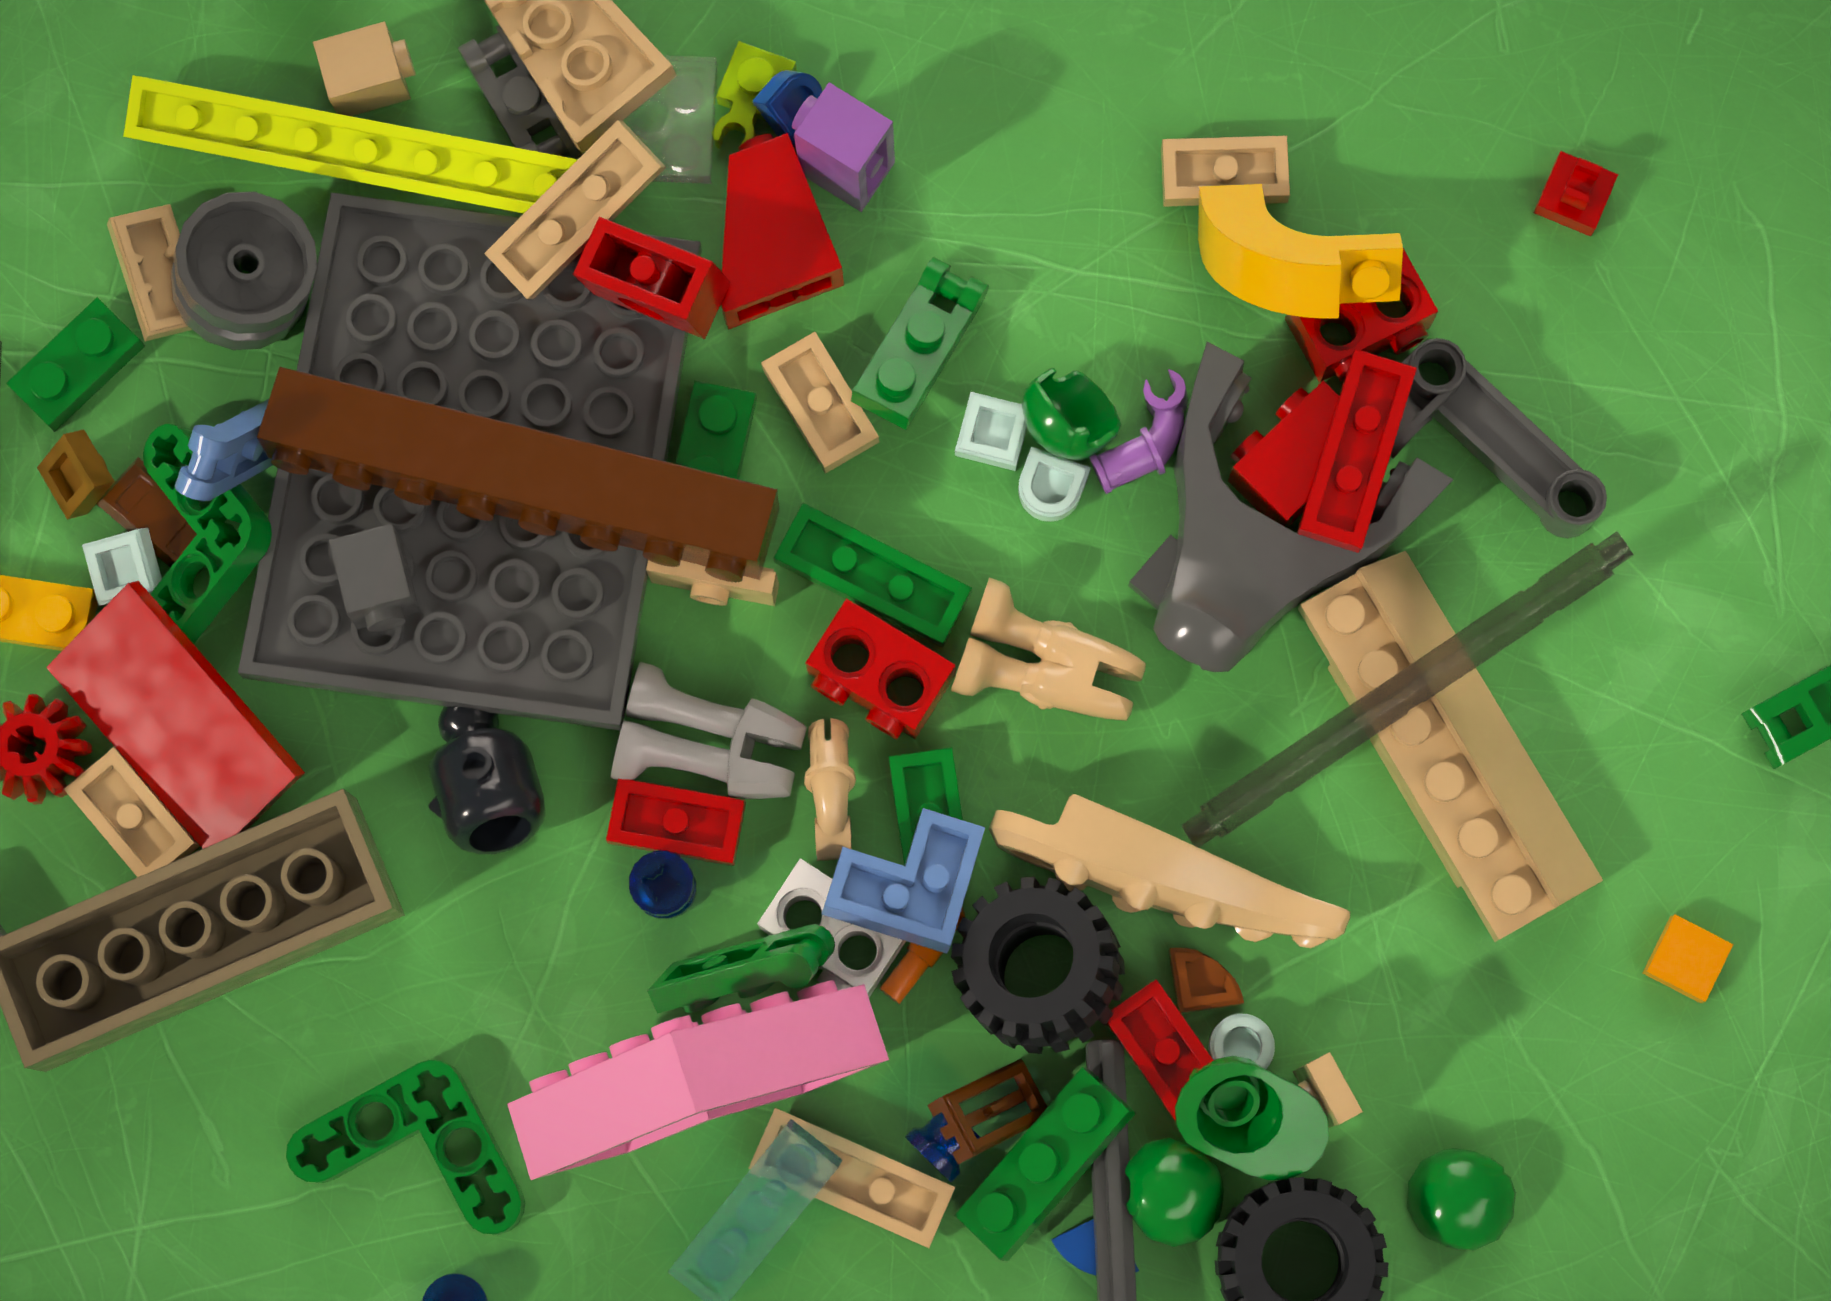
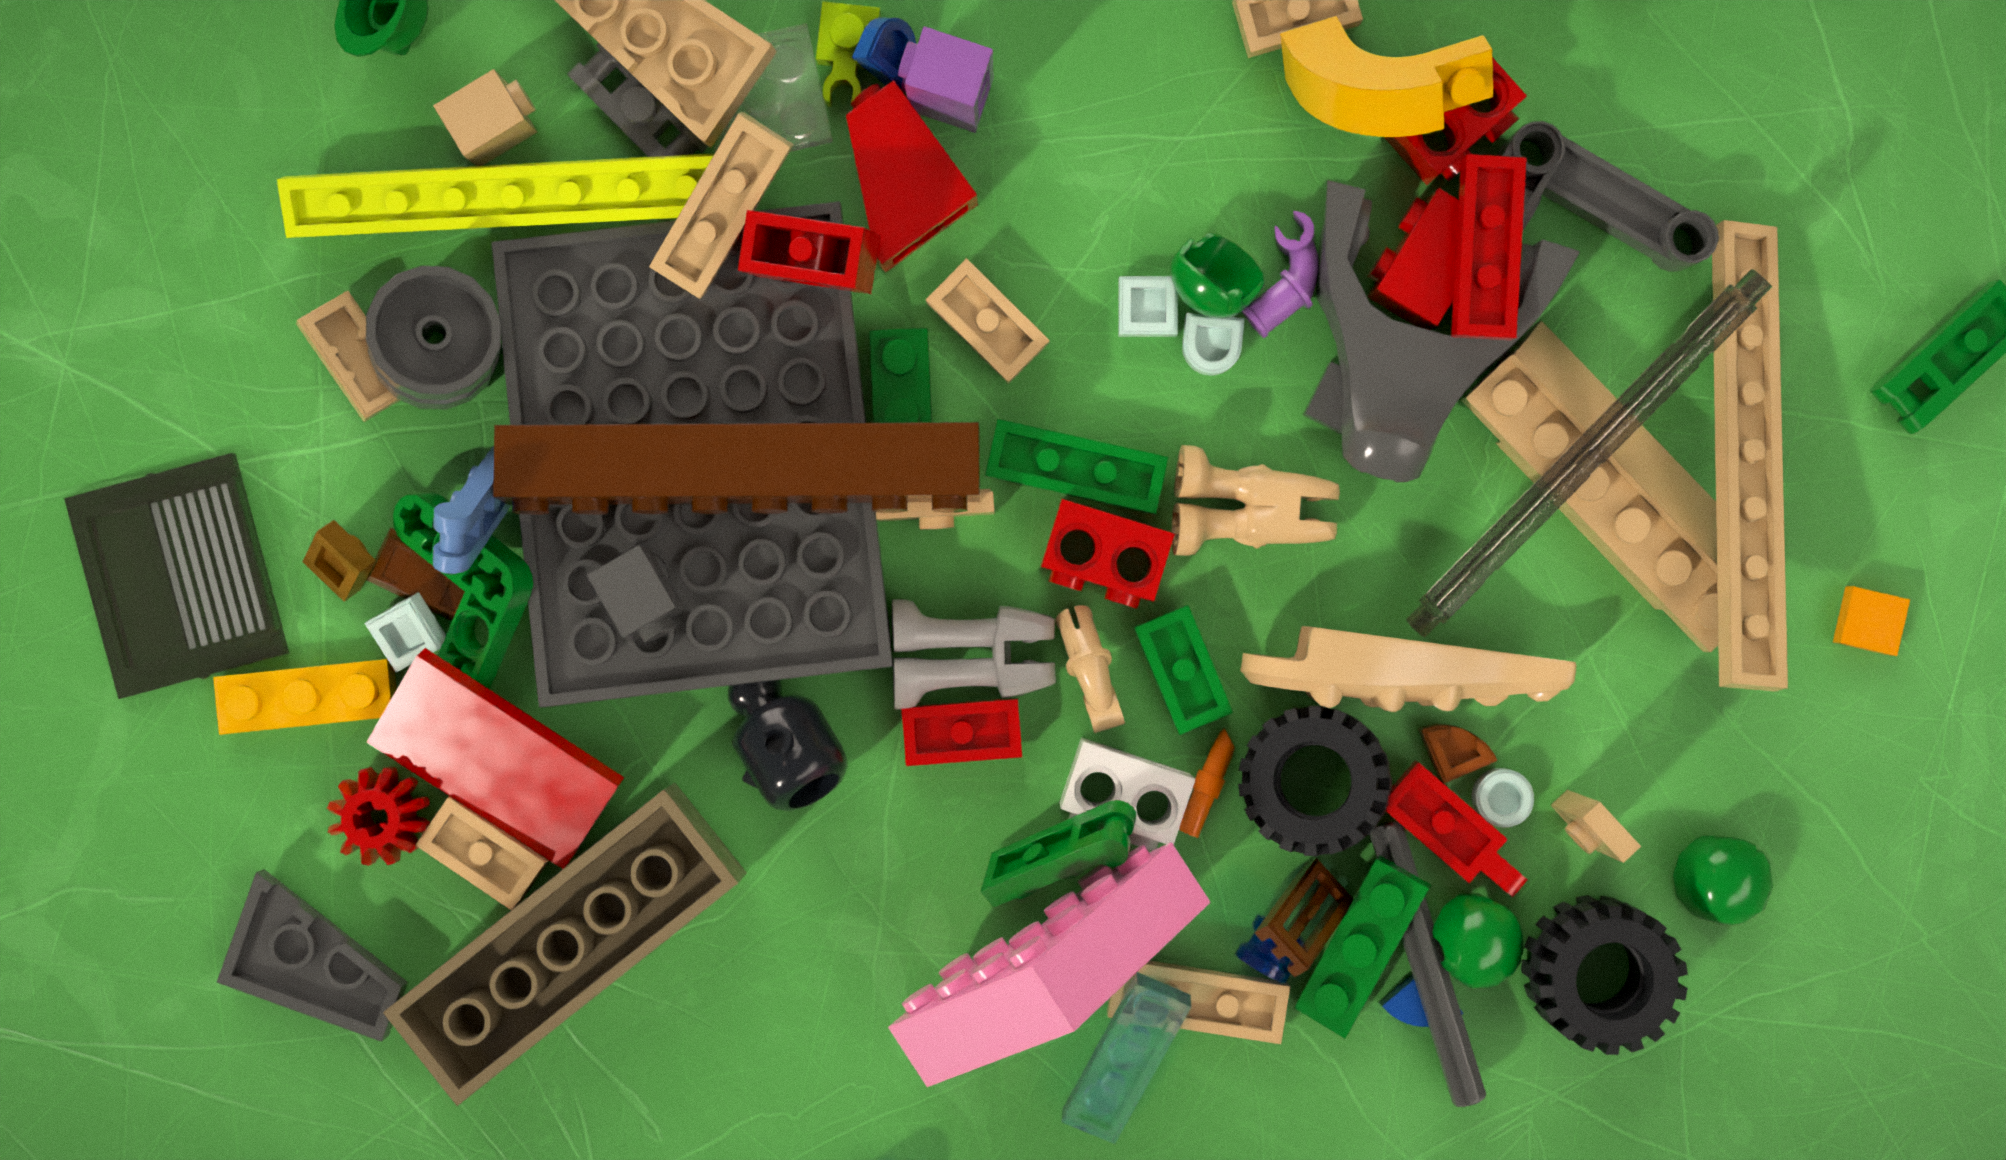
camera: 15 degrees left, 10 degrees up
green plate [6,297,145,432] -> none
green beam [286,1060,525,1235] -> none
clear blue wheel [629,851,697,919] -> none
medium blue plate [822,808,985,954] -> none
green plate [851,257,989,430] -> none
green piece [1175,1056,1329,1181] -> none
none -> tan plate [1712,220,1788,692]

